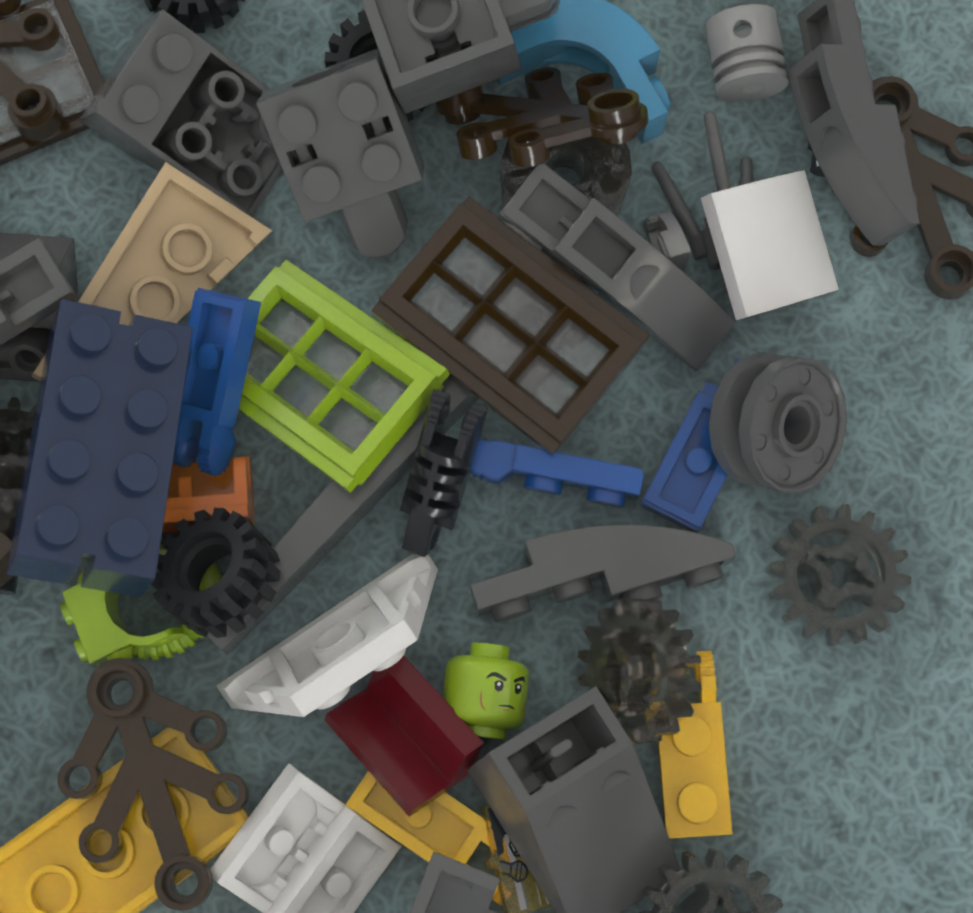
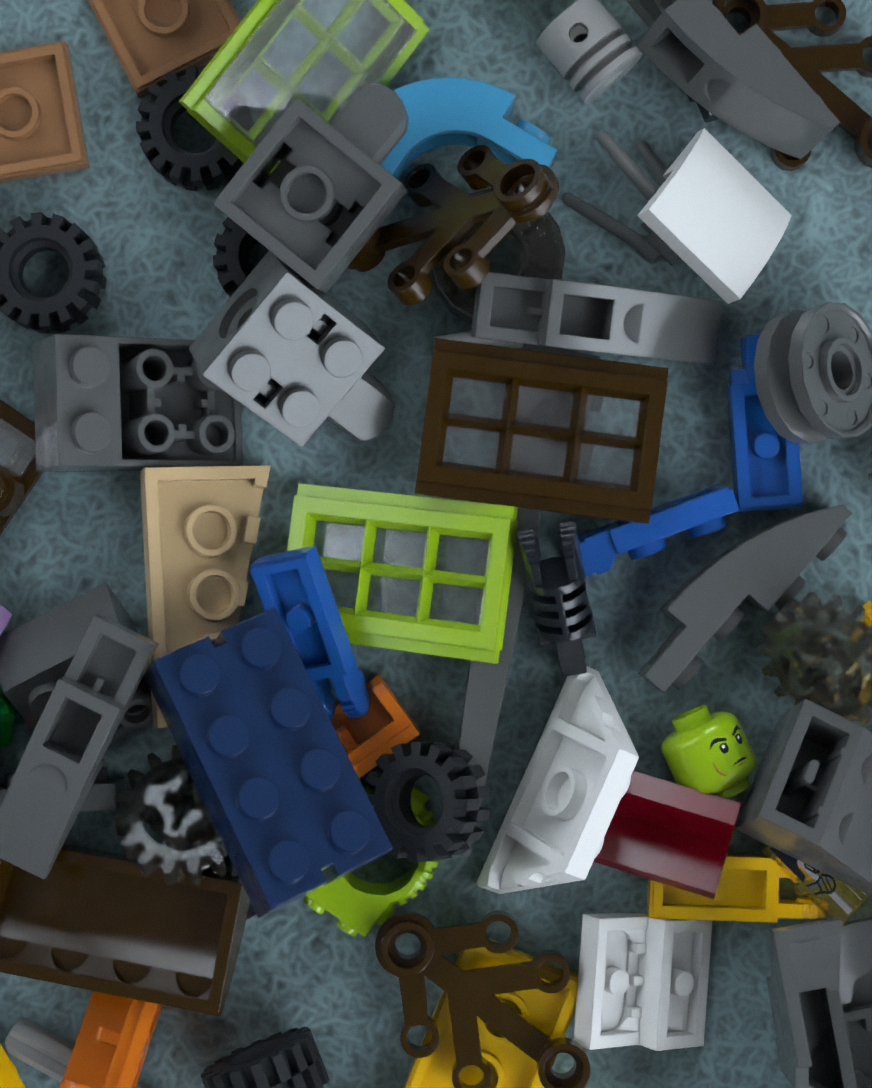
camera: 35 degrees left, 10 degrees up
light grey tile [643,211,691,270] -> none

